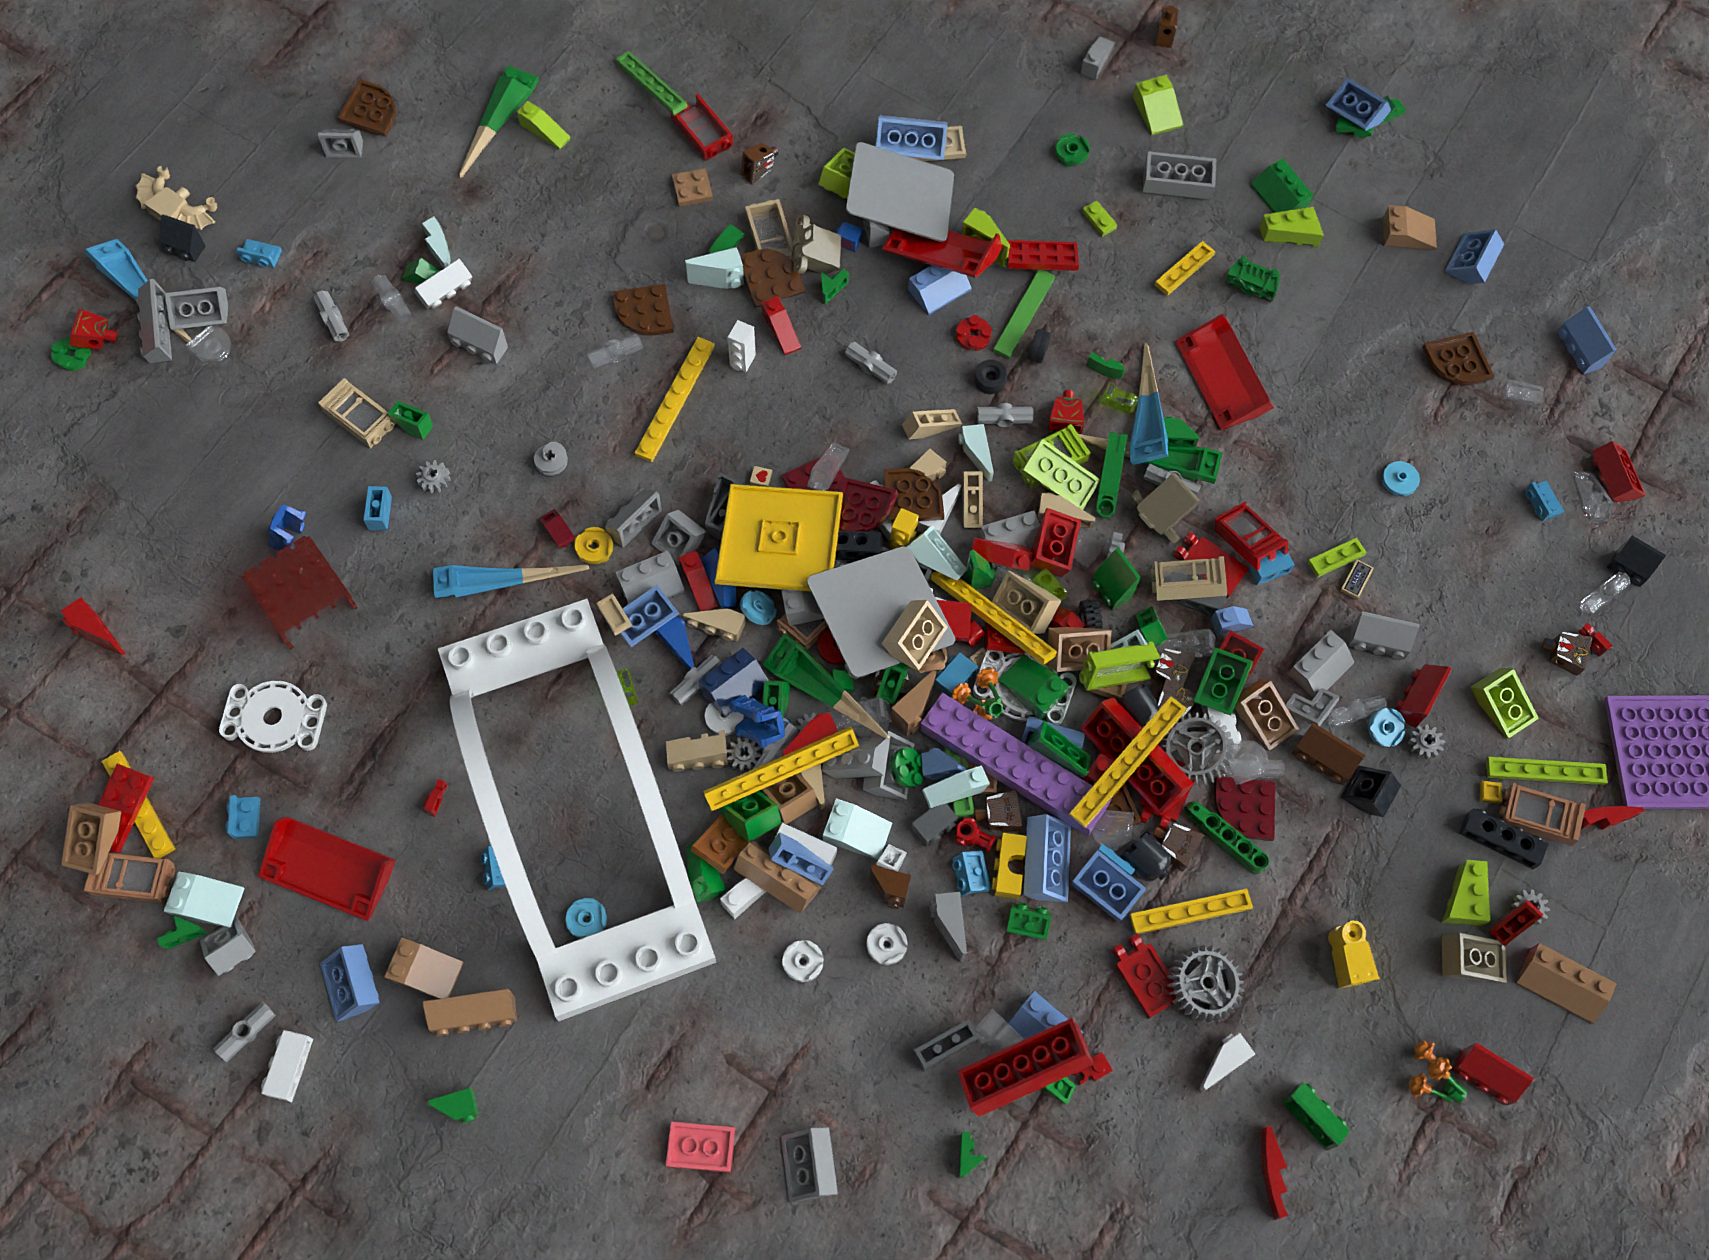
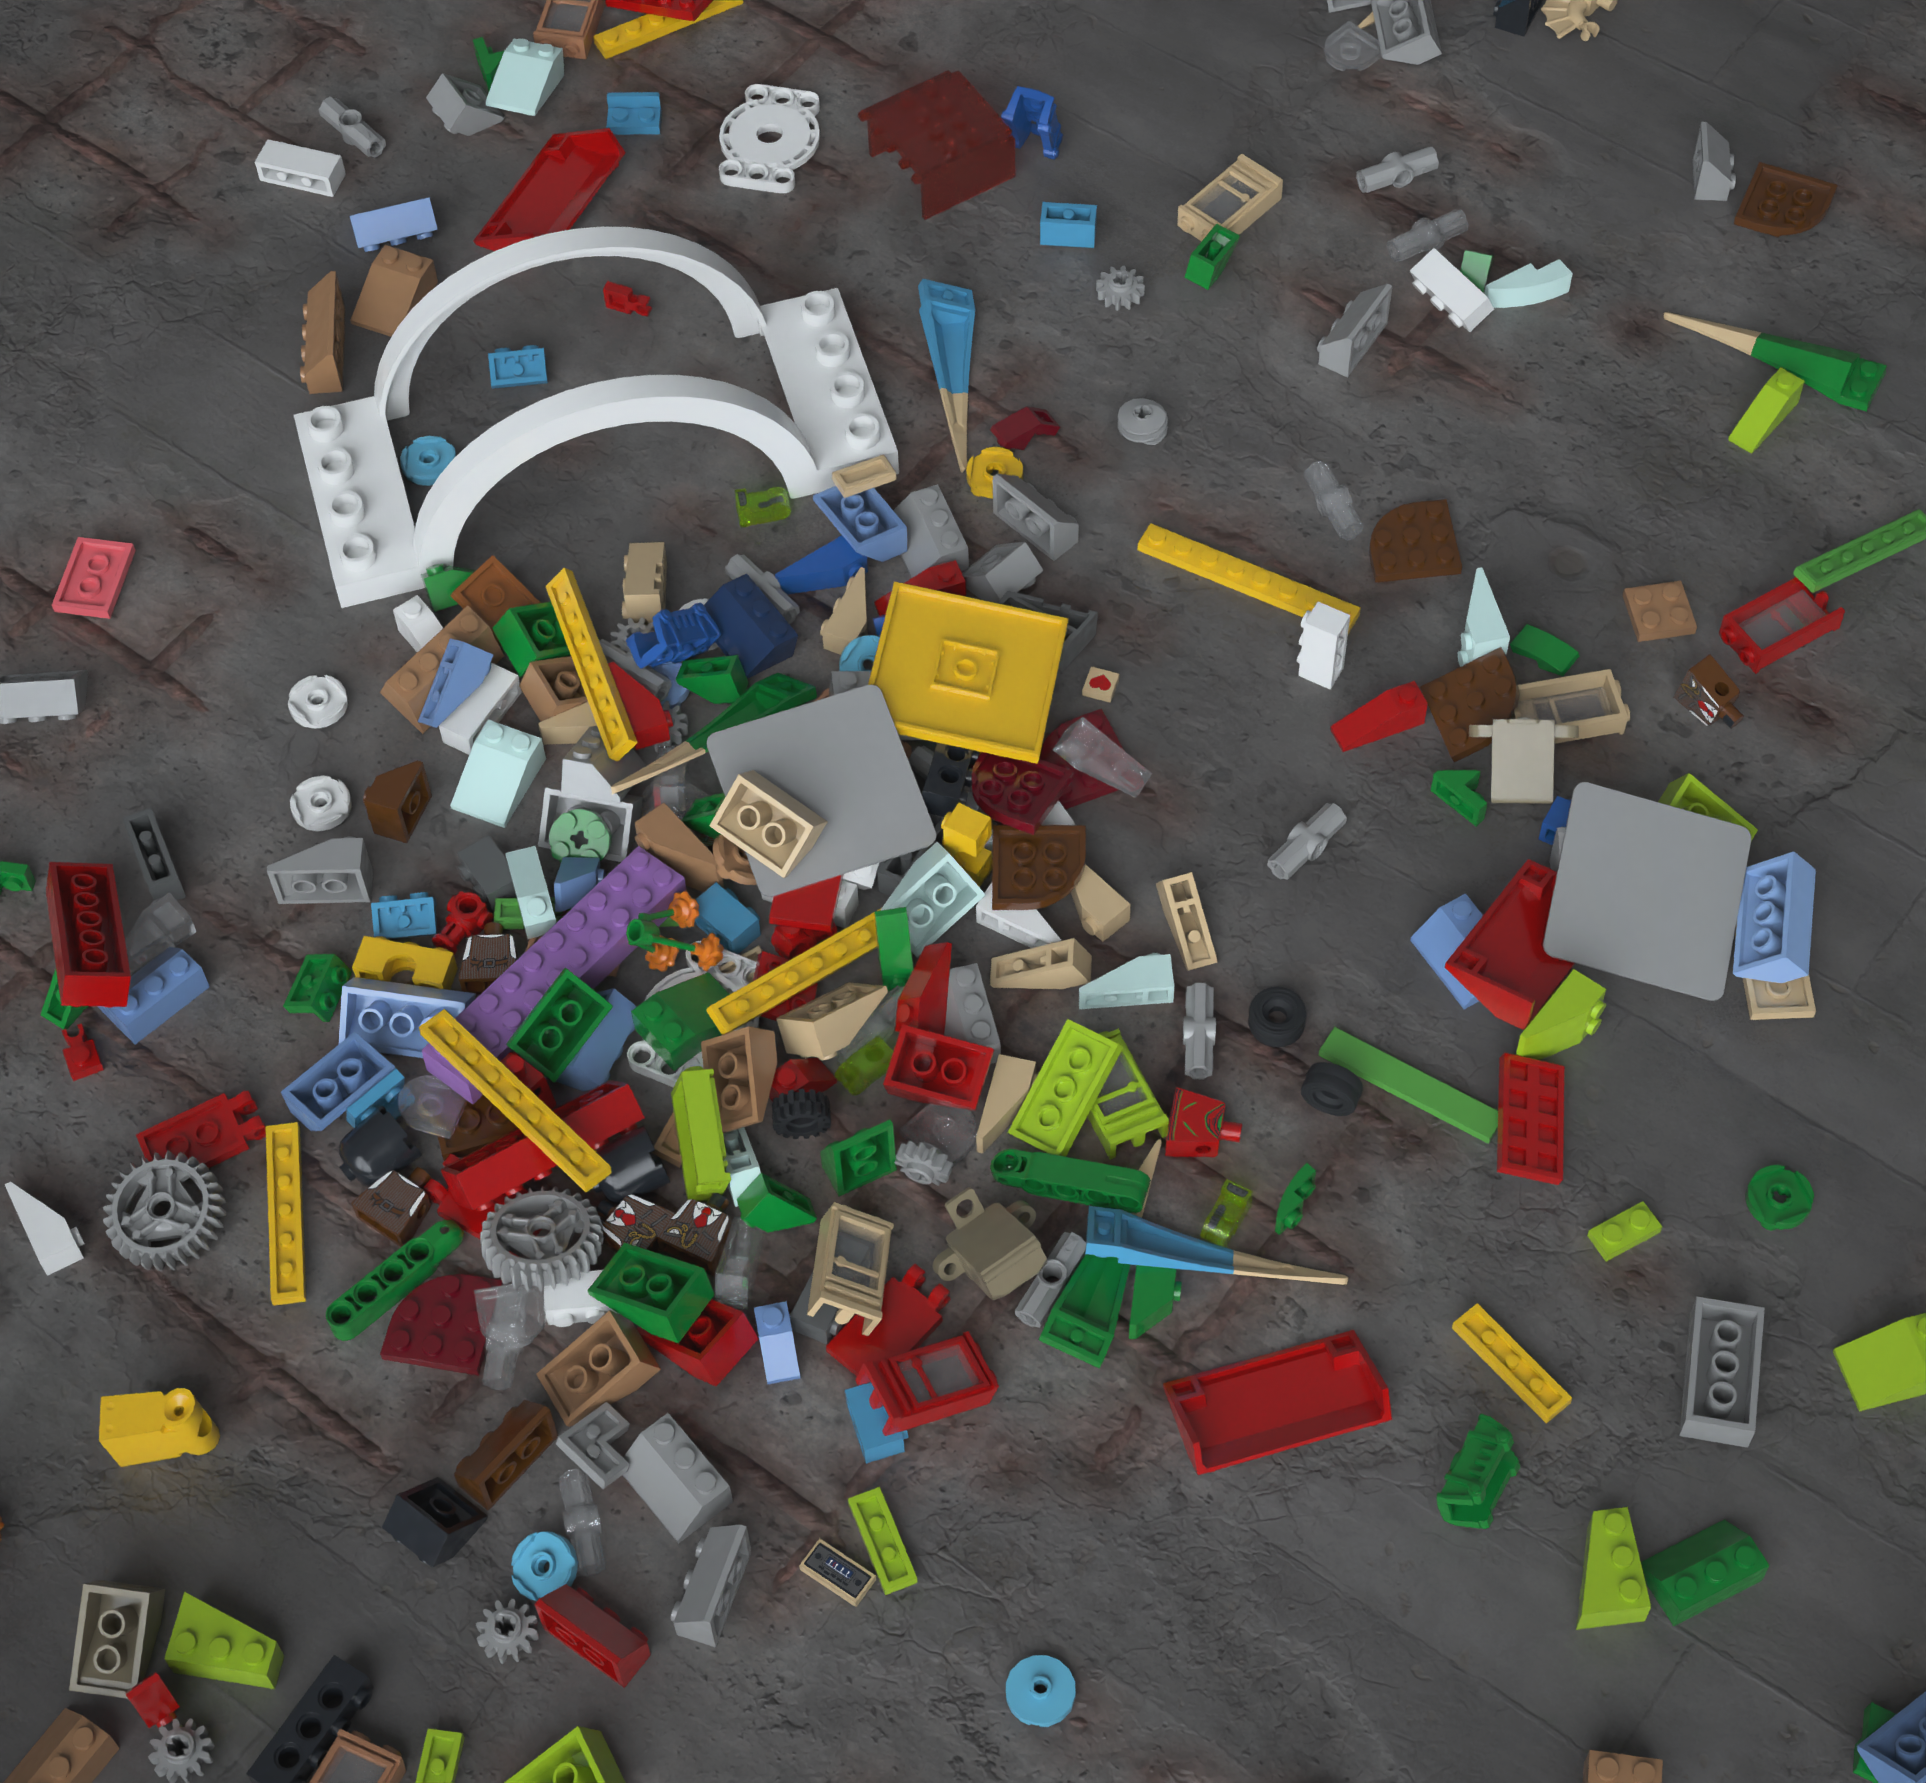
camera: 100 degrees right, 10 degrees down
dark azure bracket [236,239,282,268] -> none
green slope [428,1088,480,1124] -> none
white slope [876,844,907,871] -> none
red plate [956,315,992,351] -> none
yellow tile [1480,781,1502,804] -> none

